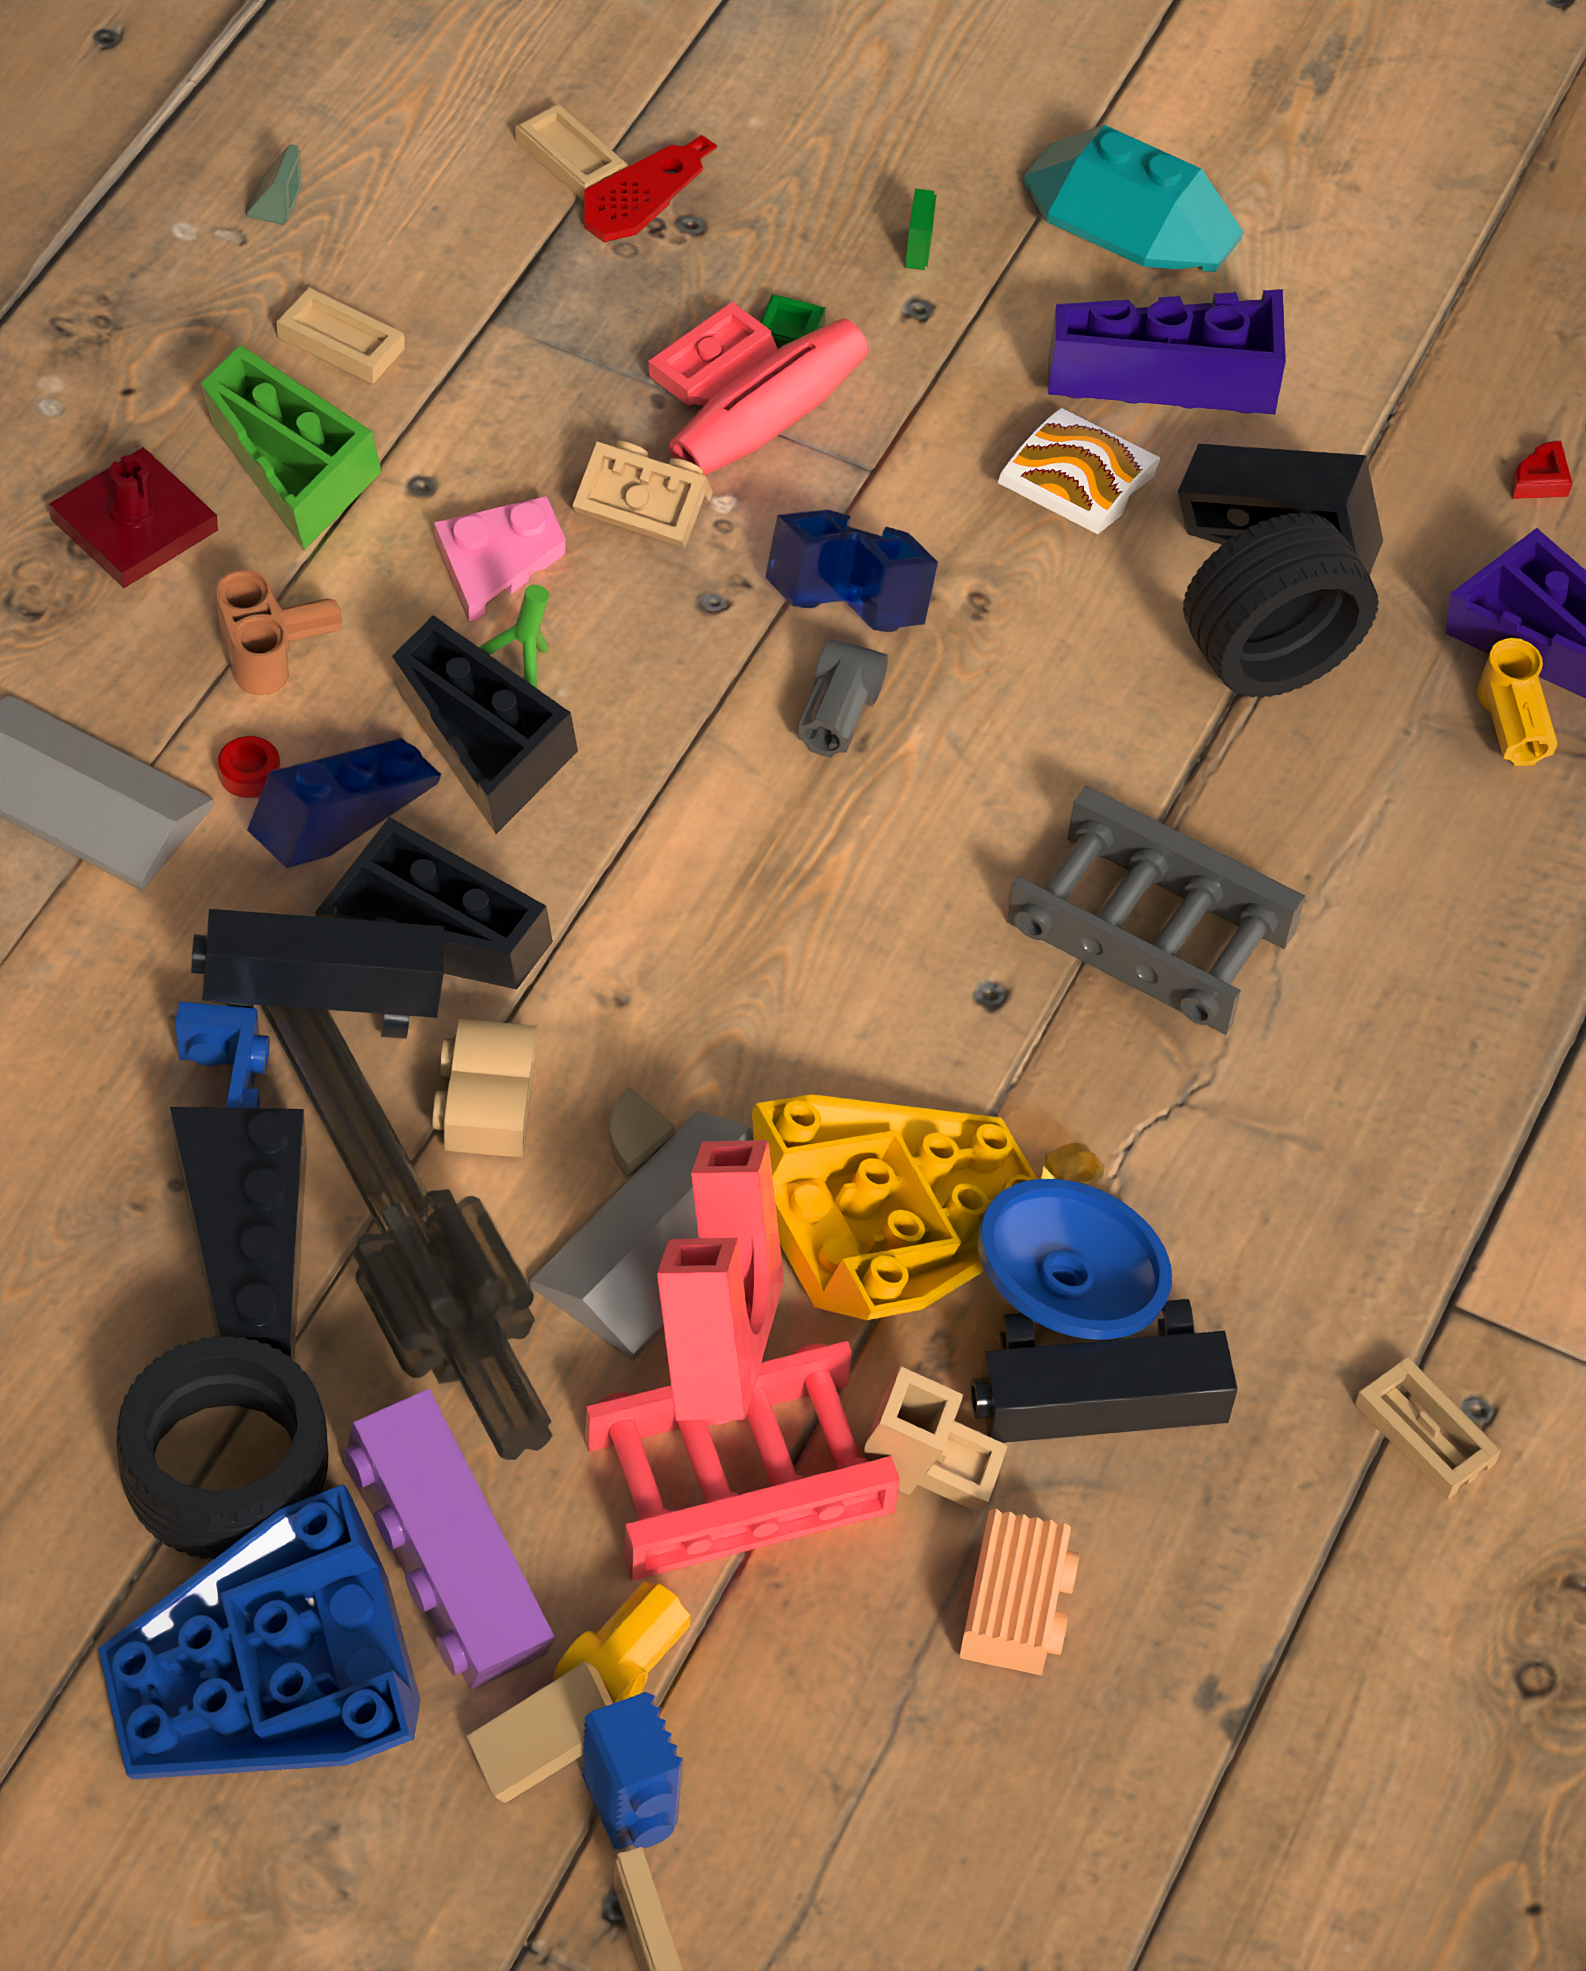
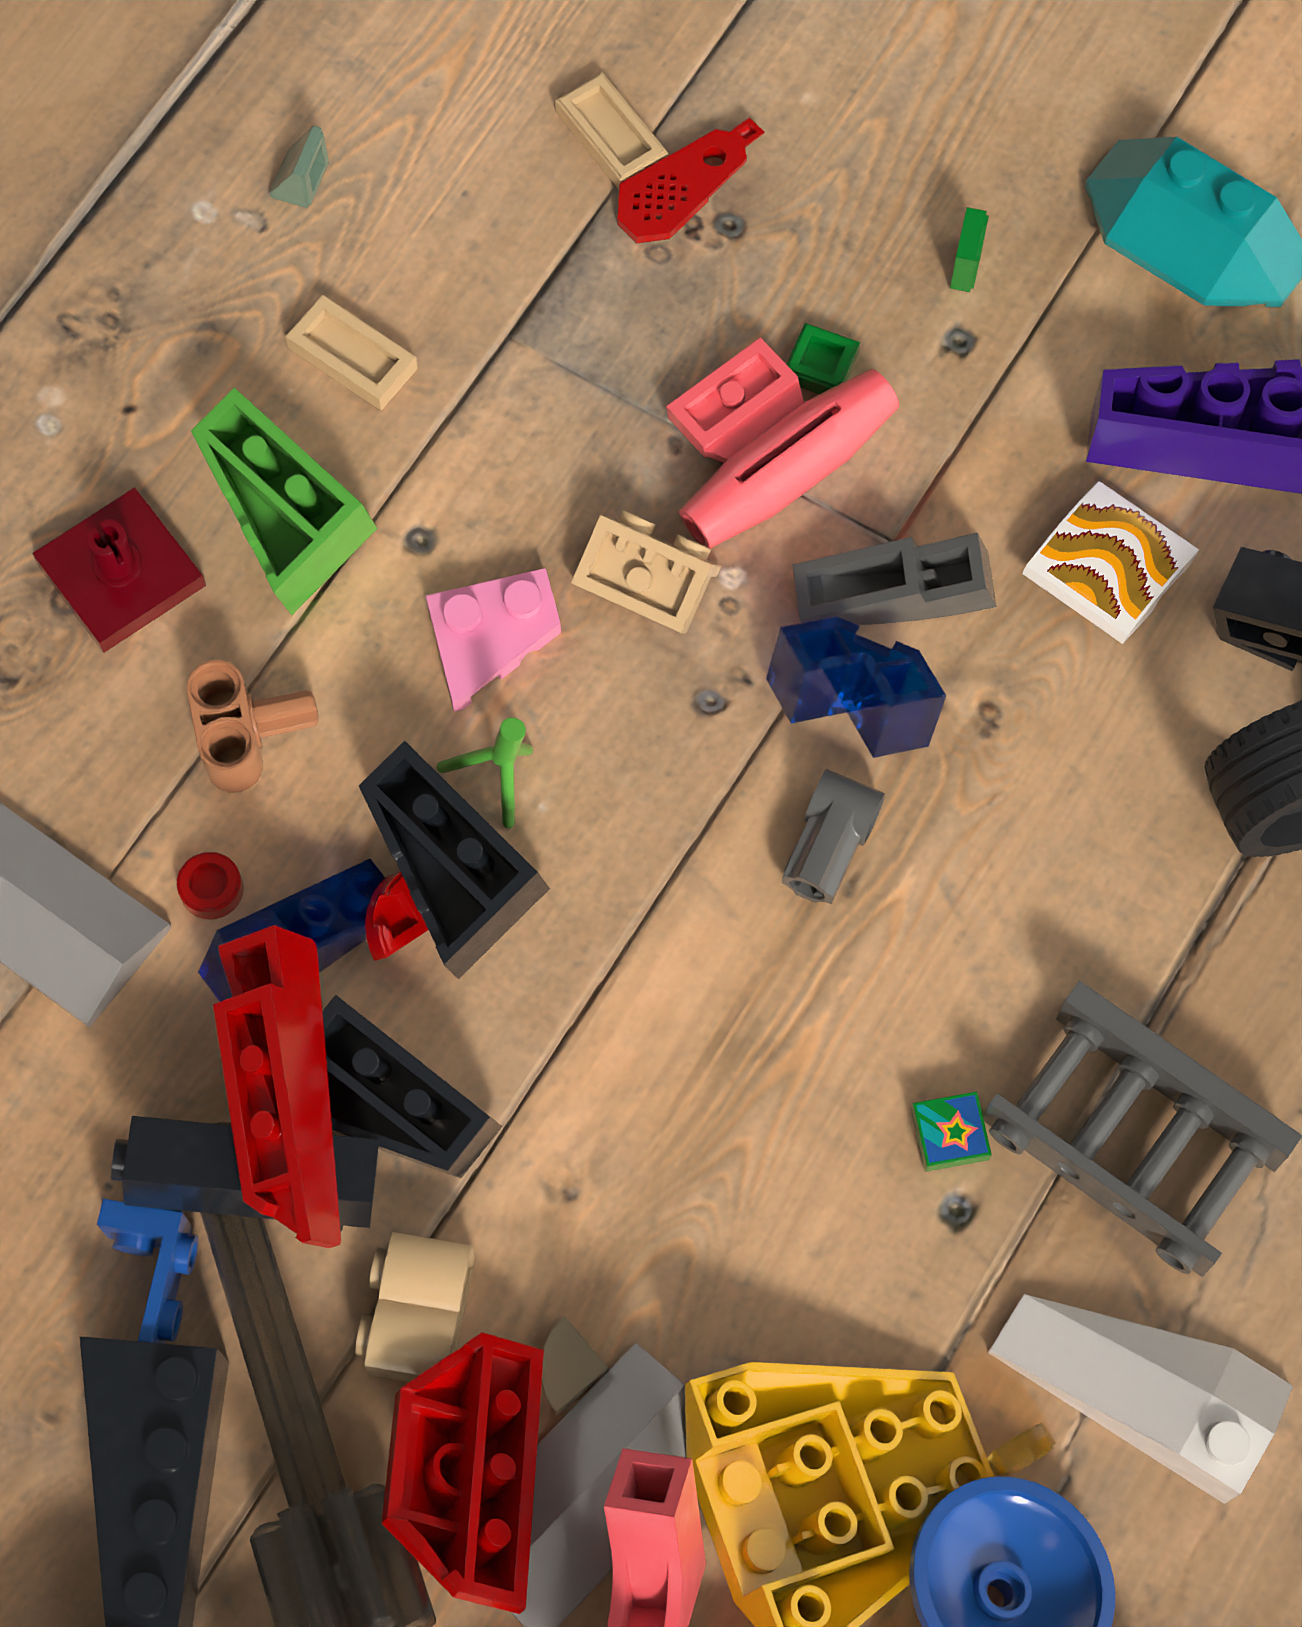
camera: 10 degrees right, 15 degrees up
none -> red wedge [213,925,341,1248]
none -> red tile [365,872,428,961]
none -> red wedge [381,1332,544,1614]
none -> dark grey slope [793,532,997,626]
none -> tile [911,1091,992,1172]
none -> white wedge [988,1294,1293,1504]

